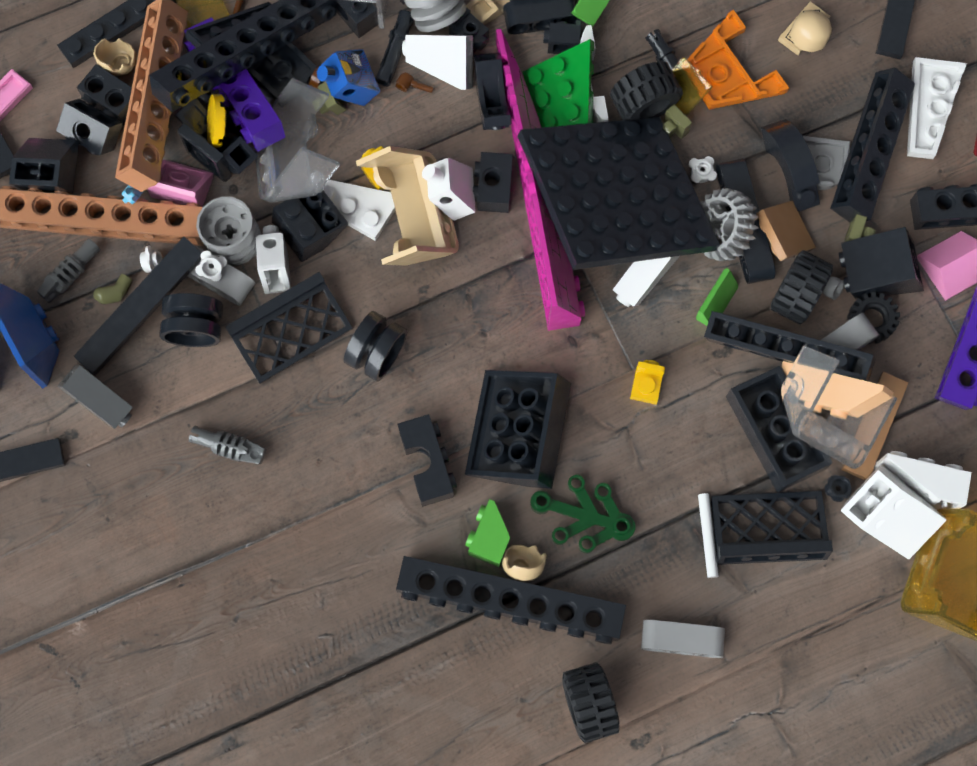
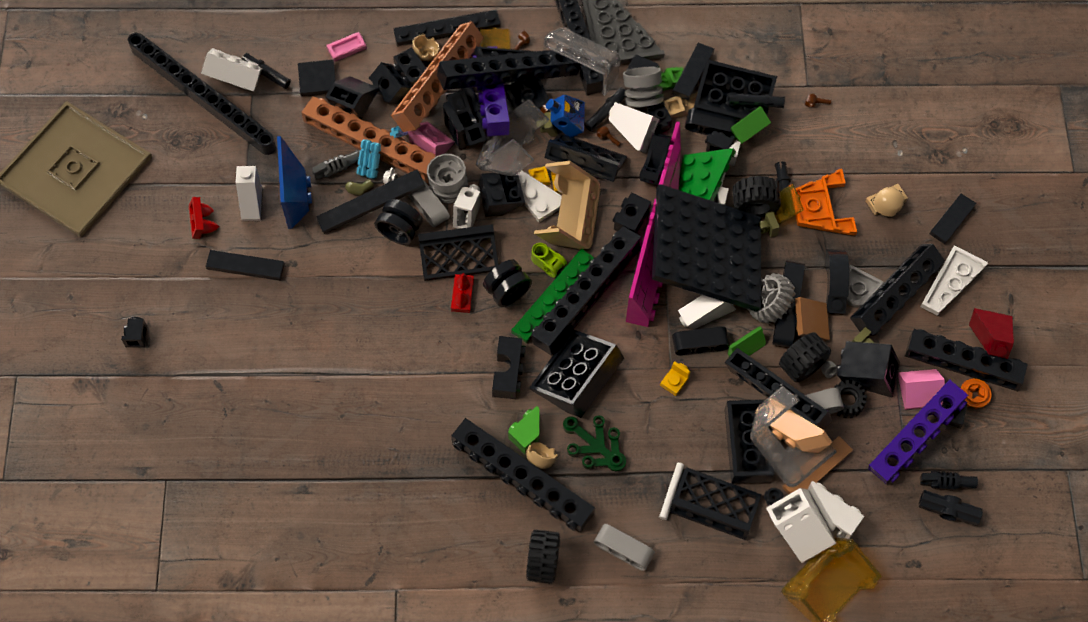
camera: 25 degrees right, 10 degrees down
dark grey slope [57,365,133,429] -> none
dark grey hinge [189,426,267,464] -> none
white plate [195,250,227,281] -> none
yellow tile [207,94,226,148] -> none
white torso [422,158,475,221] -> none
white plate [688,156,717,183] -> none
none -> medium azure axle [356,139,372,176]
none -> medium azure axle [366,142,381,179]
none -> red tile [451,273,474,313]
none -> green plate [511,249,594,344]
none -> yellow tile [528,166,550,185]
none -> black brick [531,226,642,356]
none -> lime piece [531,242,567,278]
none -> black fence [544,133,627,182]
none -> black beam [672,327,730,356]

